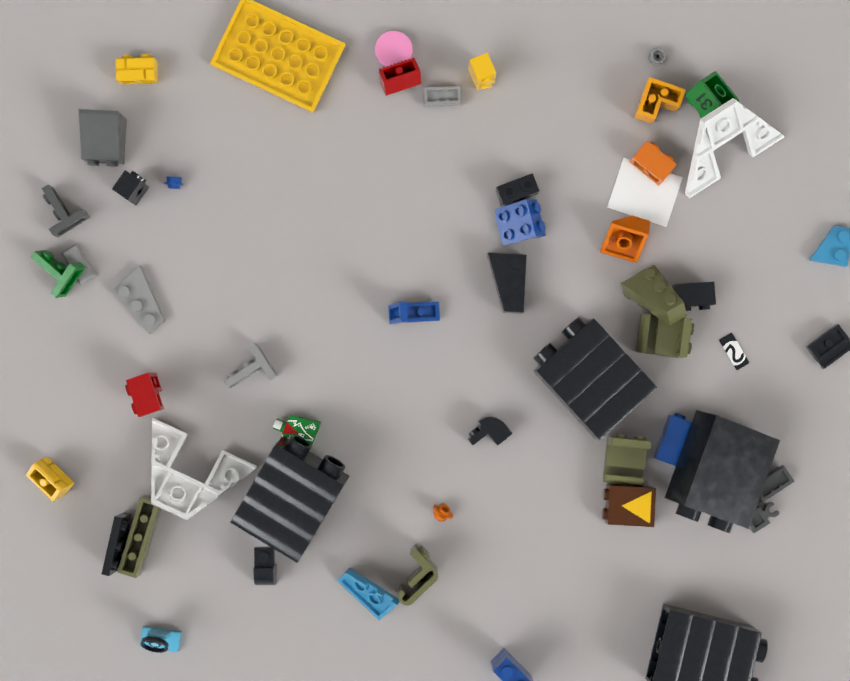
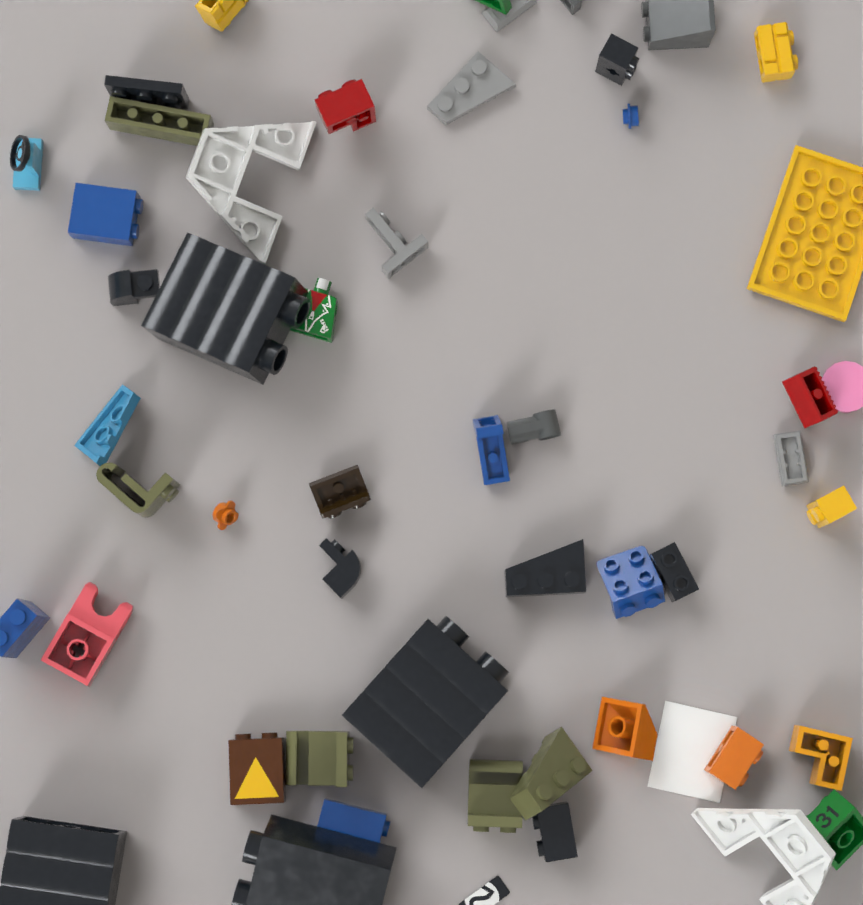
camera: 90 degrees right, 5 degrees down
none -> coral brick [41,582,133,687]
none -> blue brick [68,183,143,246]
none -> dark brown bracket [309,465,371,519]
none -> dark grey piece [506,409,561,445]

